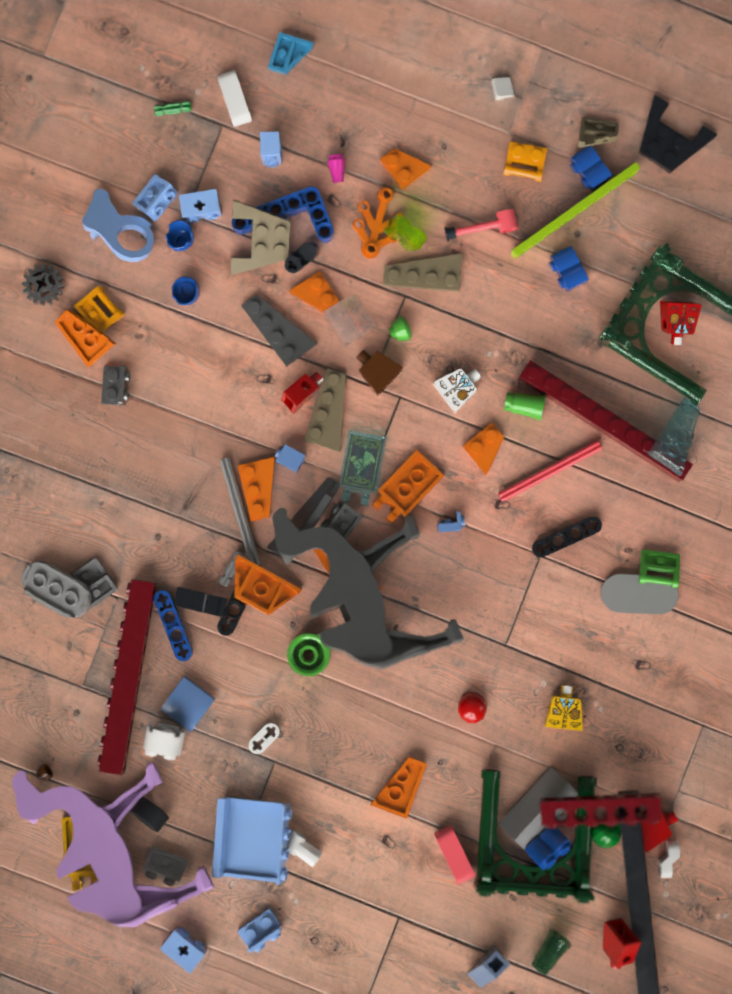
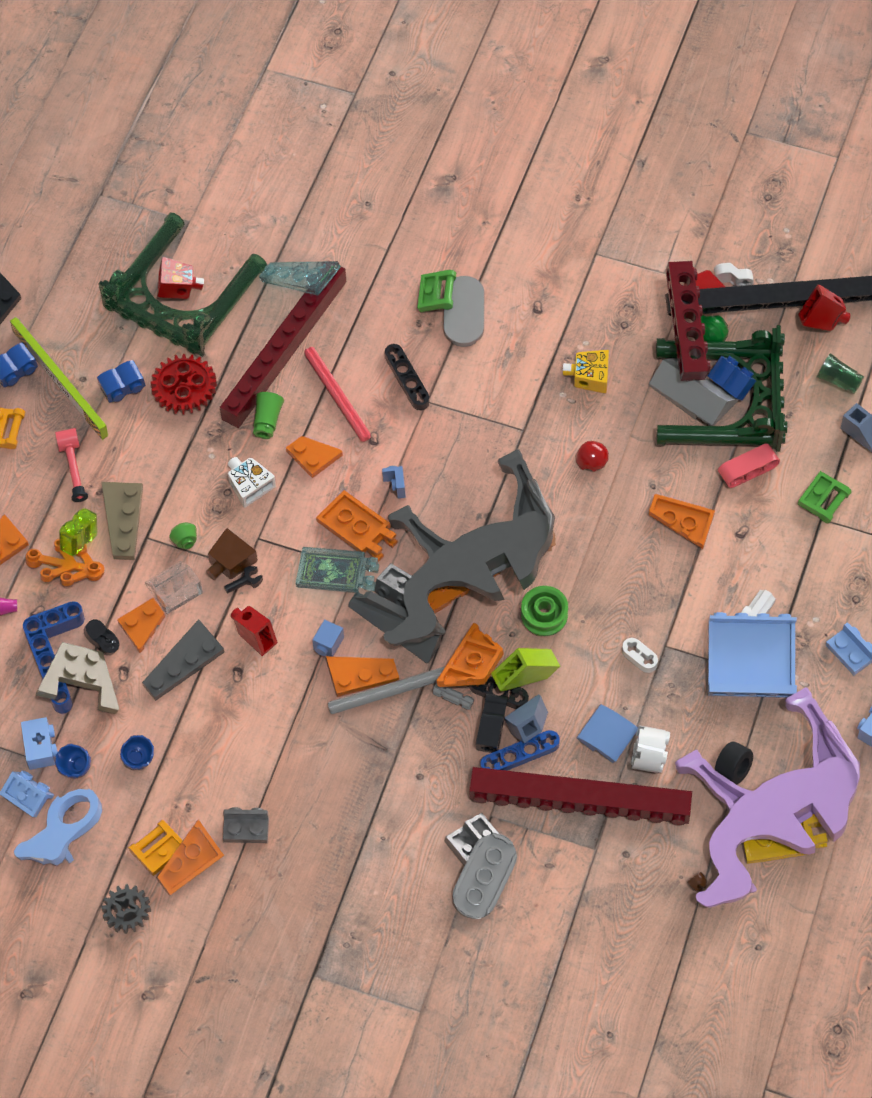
camera: 95 degrees left, 25 degrees down
flat silver bracket [142,846,188,887] -> none
dark tan wing [304,368,346,452] -> none
none -> red gear [151,354,217,415]
none -> black bar [224,566,263,594]
none -> lime slope [491,648,561,691]
none -> sand blue slope [504,694,548,744]
none -> bright green plate [798,471,852,523]

